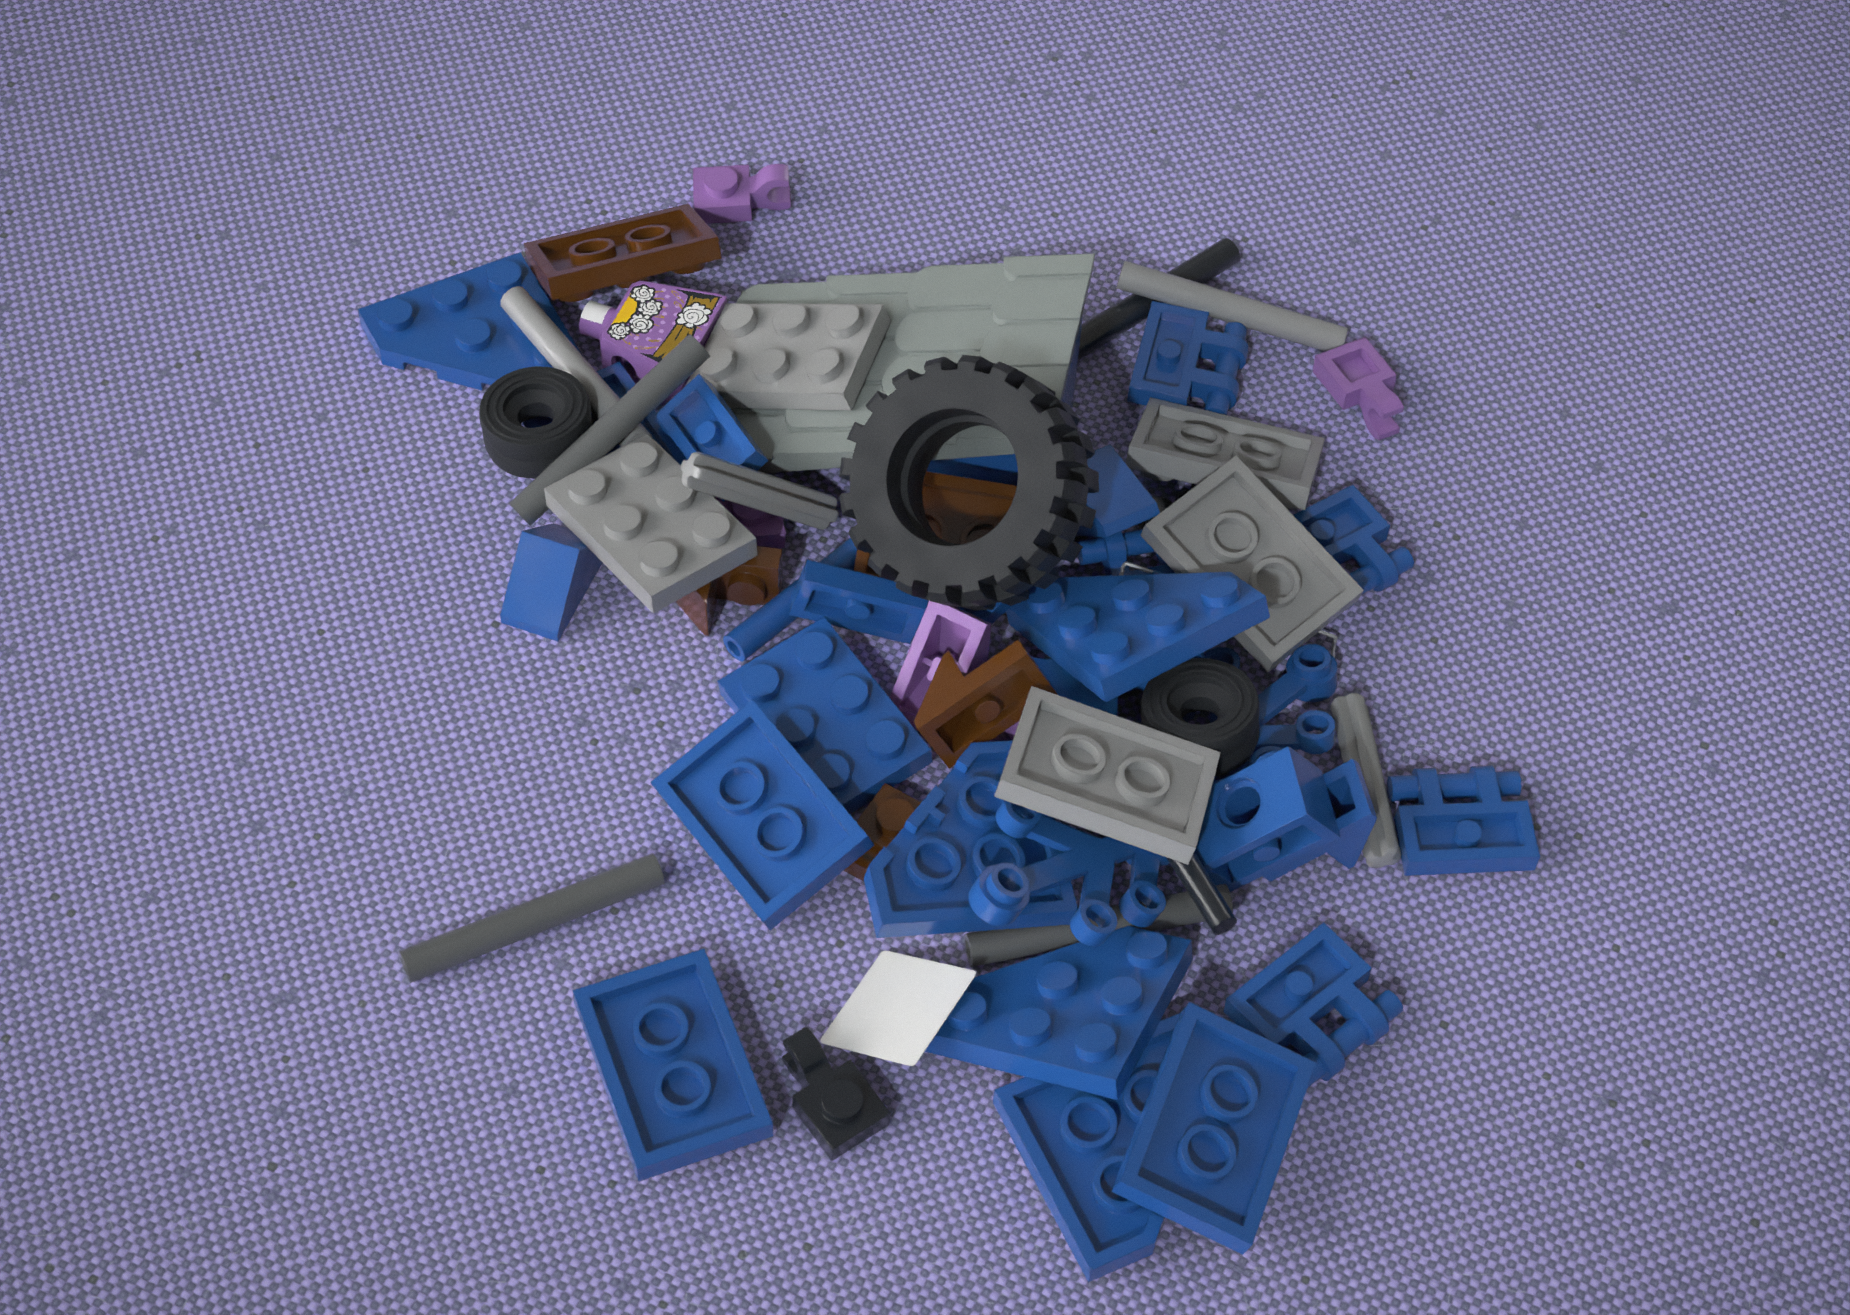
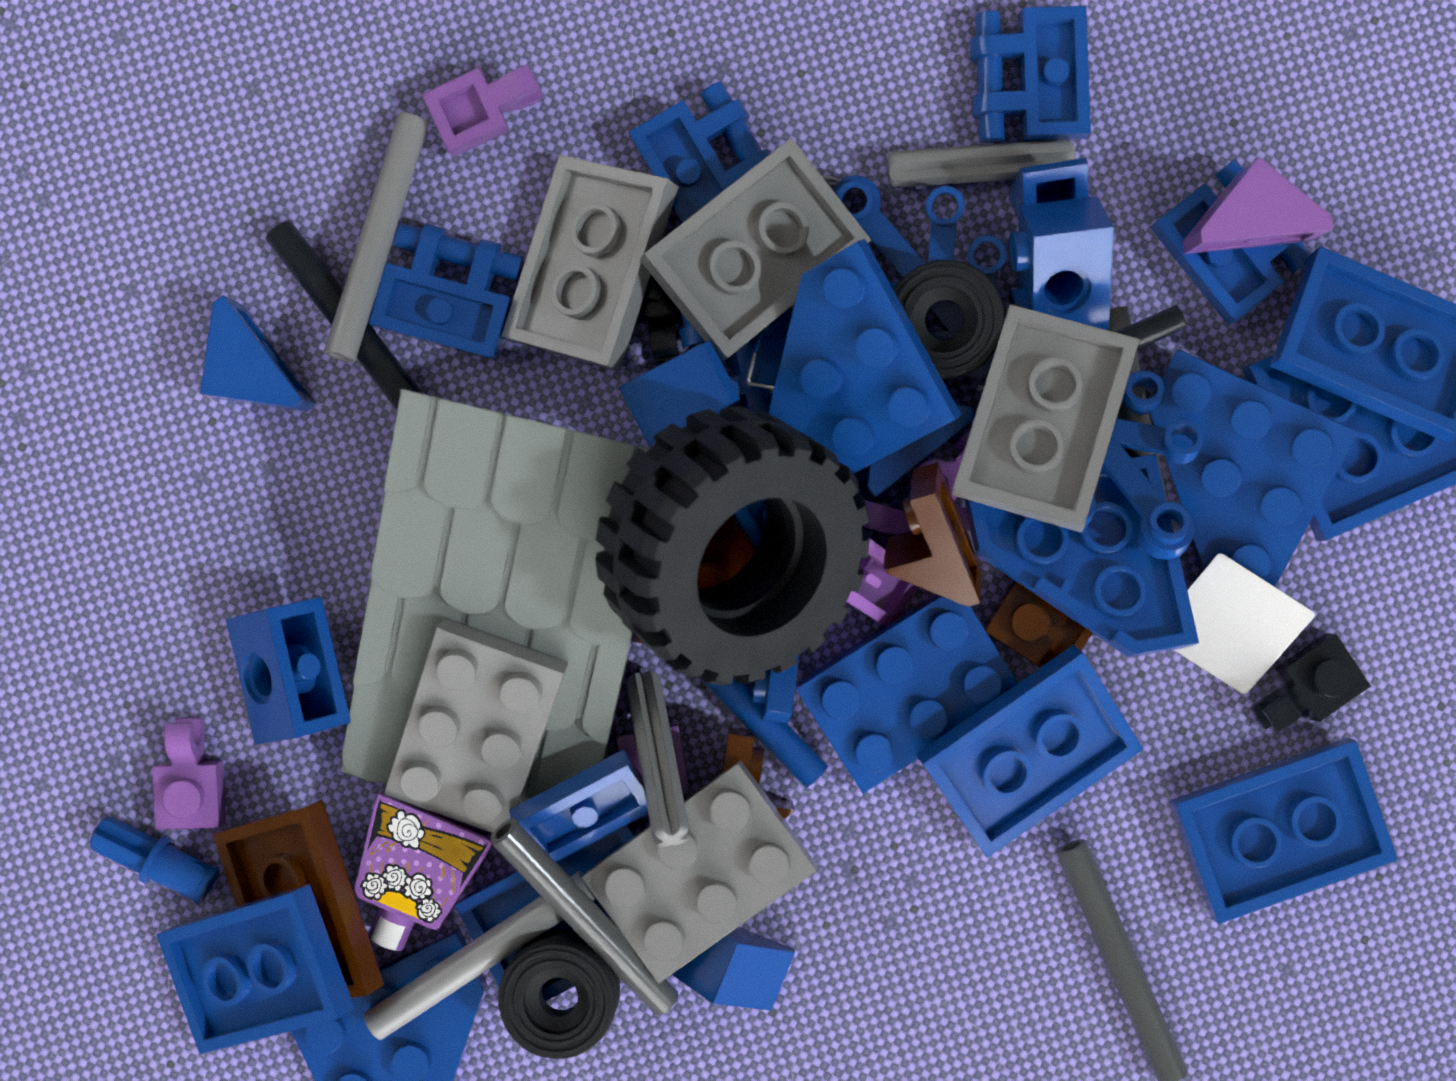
camera: 85 degrees left, 35 degrees up
none -> blue axle [90,816,220,905]
none -> blue plate [156,884,355,1054]
none -> blue slope [200,295,316,412]
none -> blue brick [226,597,351,745]
none -> medium lavender slope [1182,157,1333,254]

